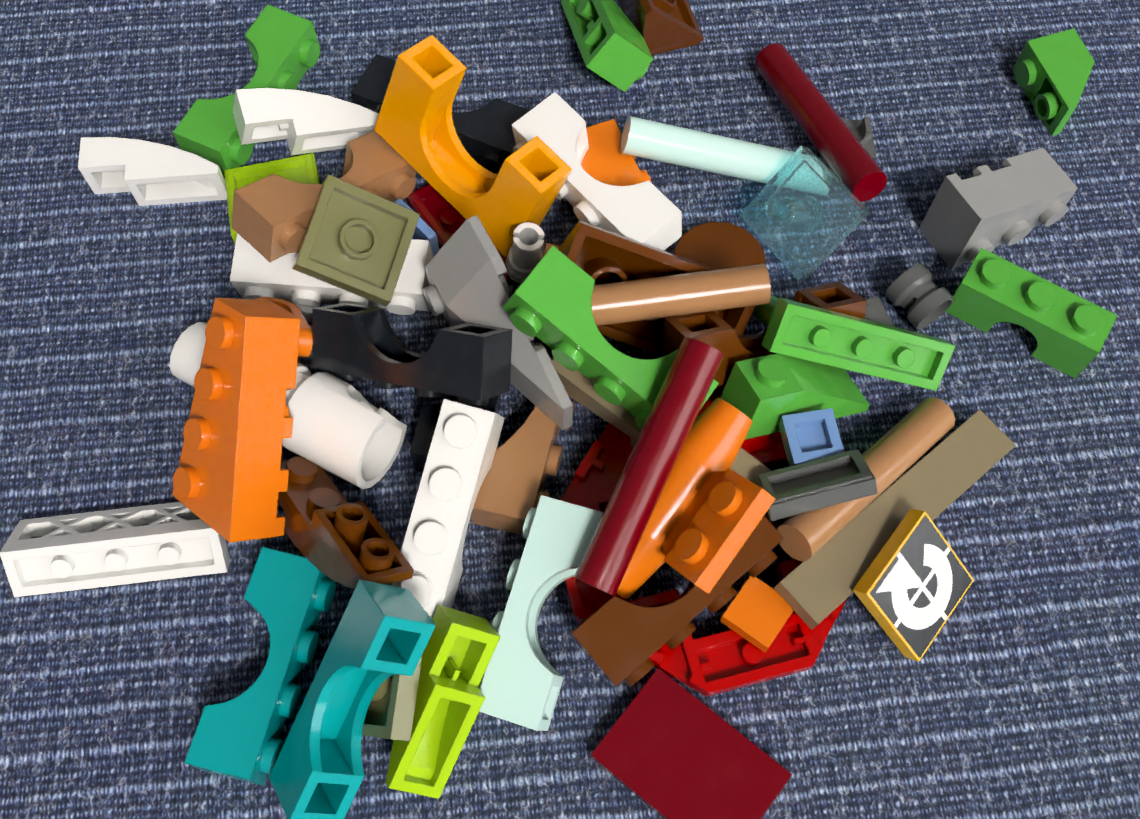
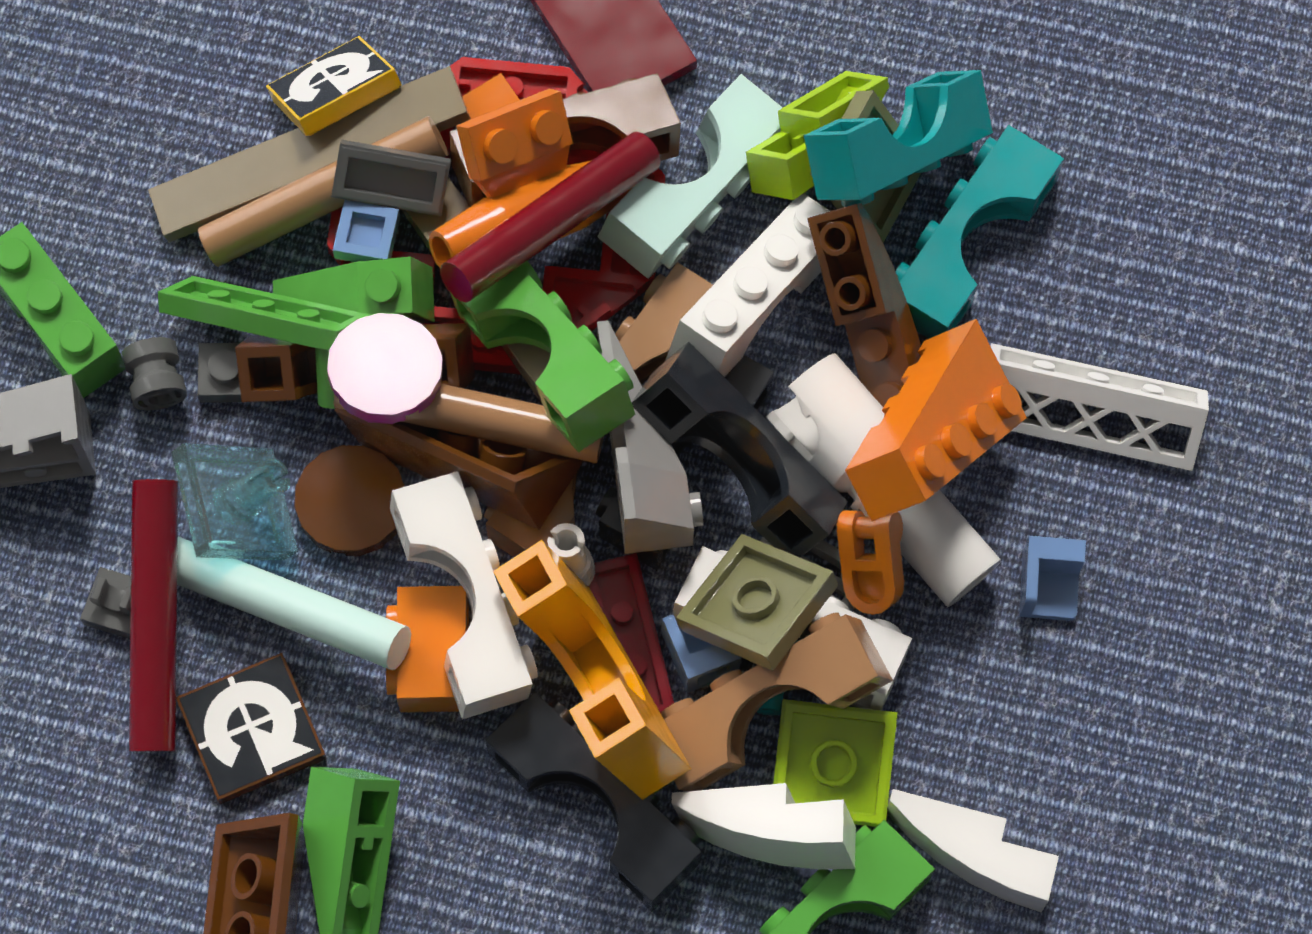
camera: 160 degrees left, 5 degrees up
none -> tile [176,653,327,804]
none -> tile [327,313,443,424]
none -> medium blue panel [1019,536,1086,621]

